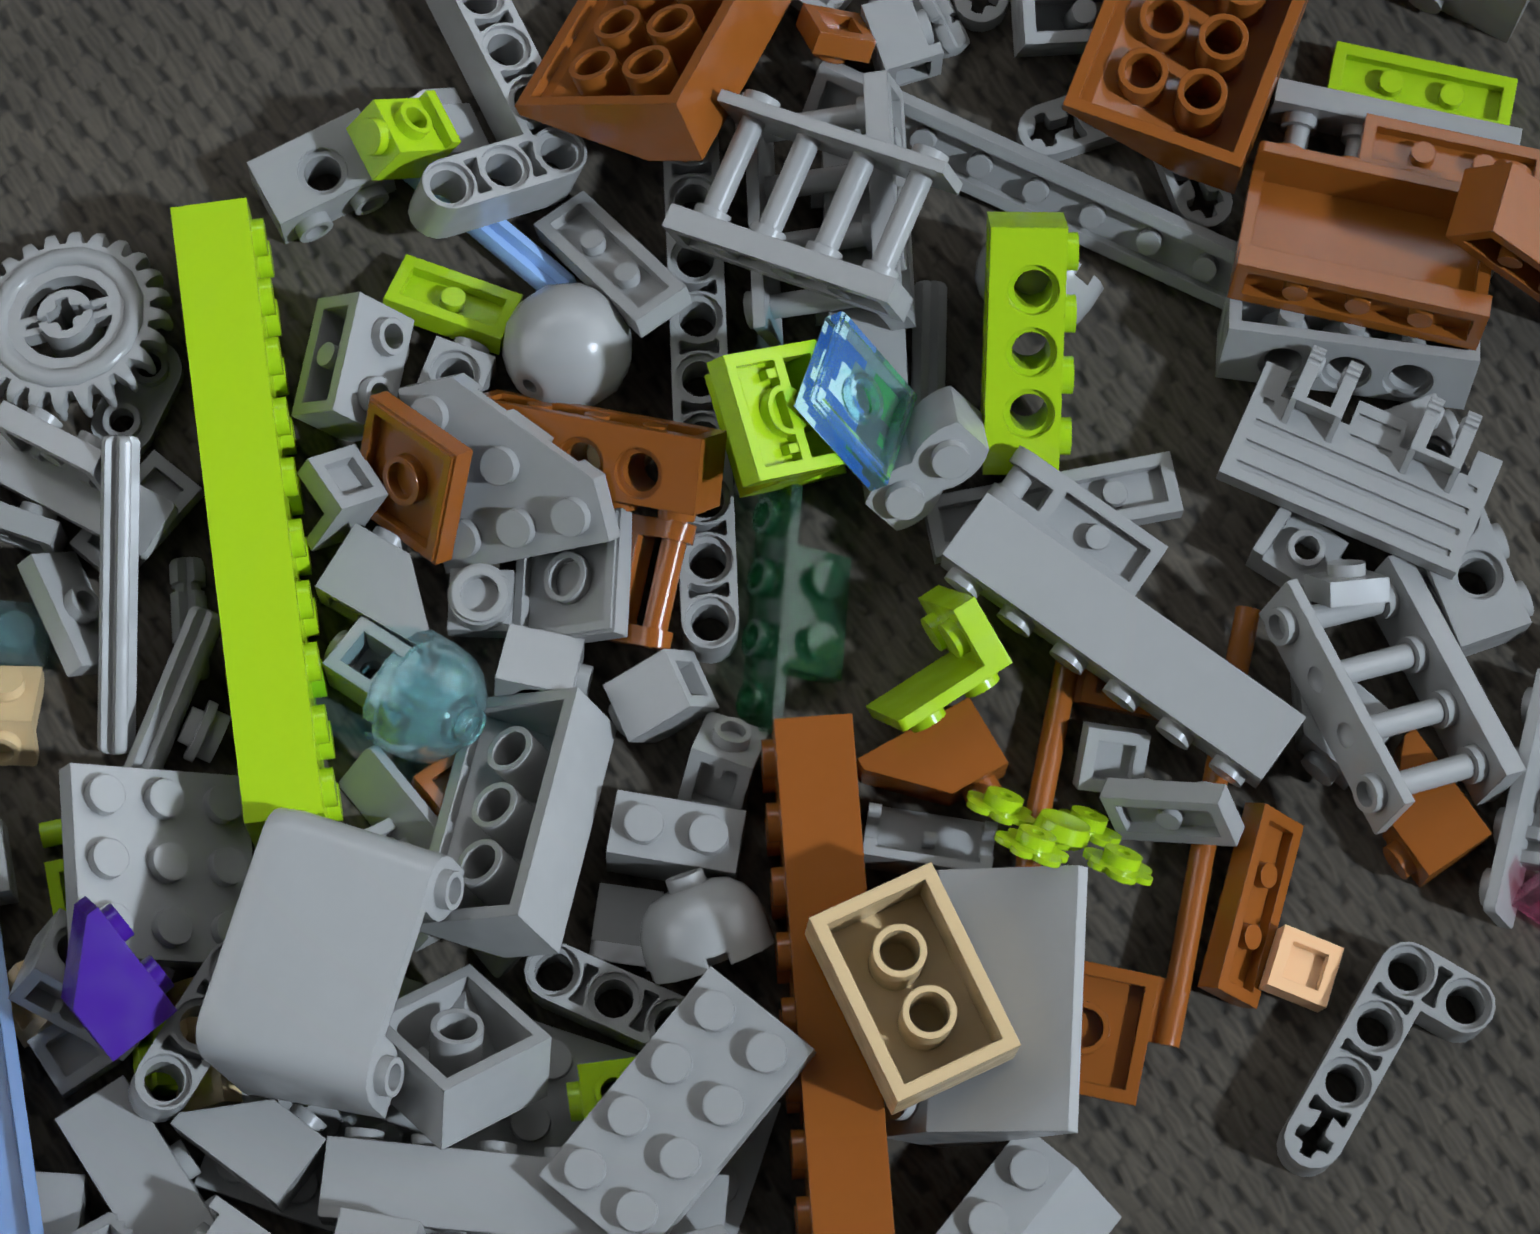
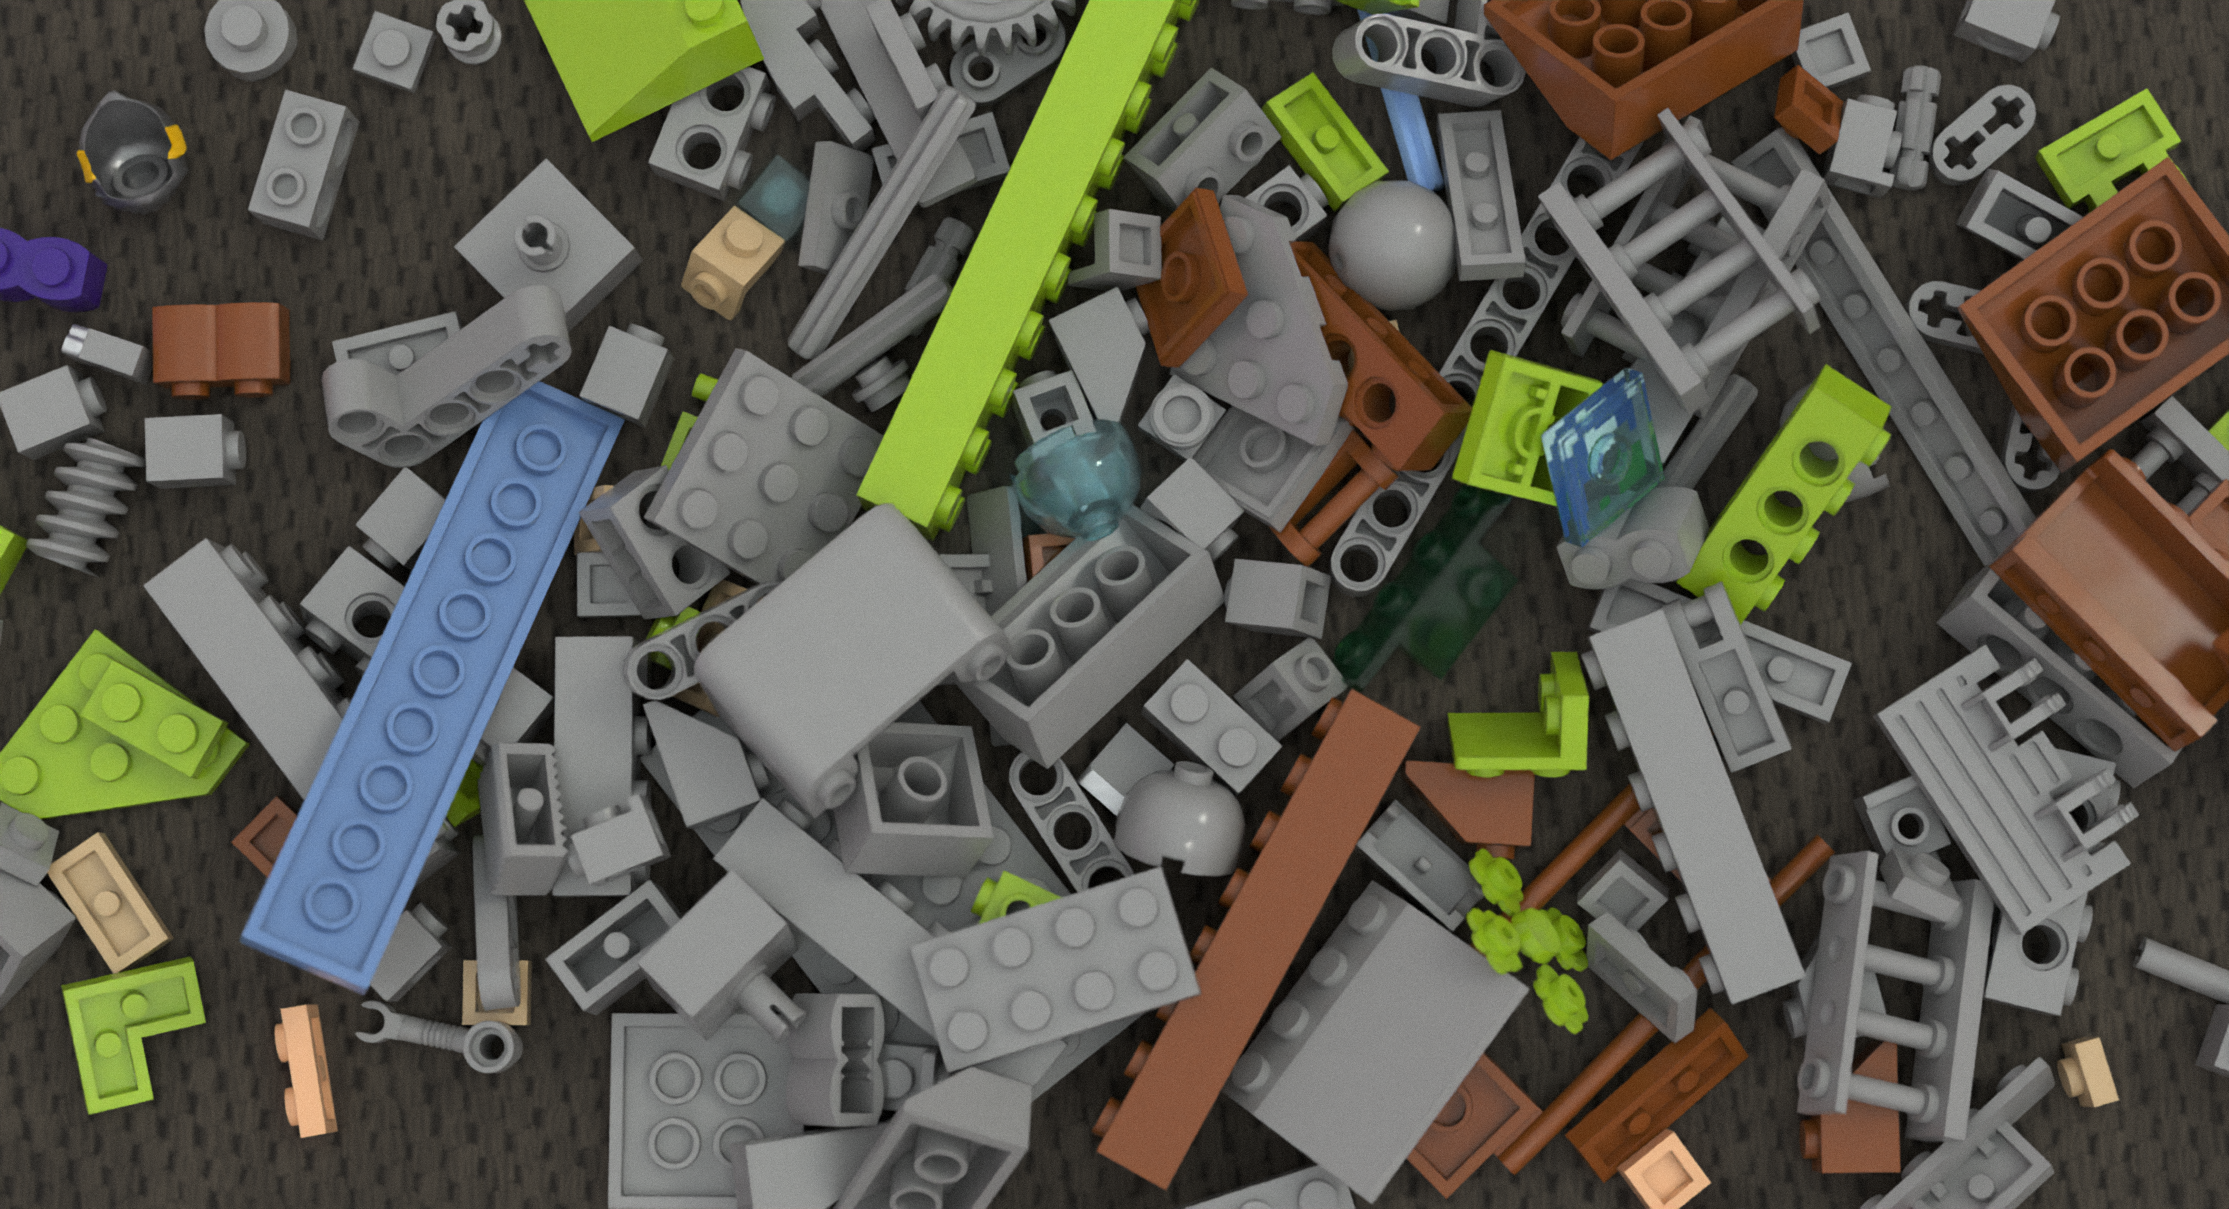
camera: 40 degrees right, 10 degrees up
dark purple slope [61,896,178,1062] -> none
tan brick [805,862,1021,1115] -> none

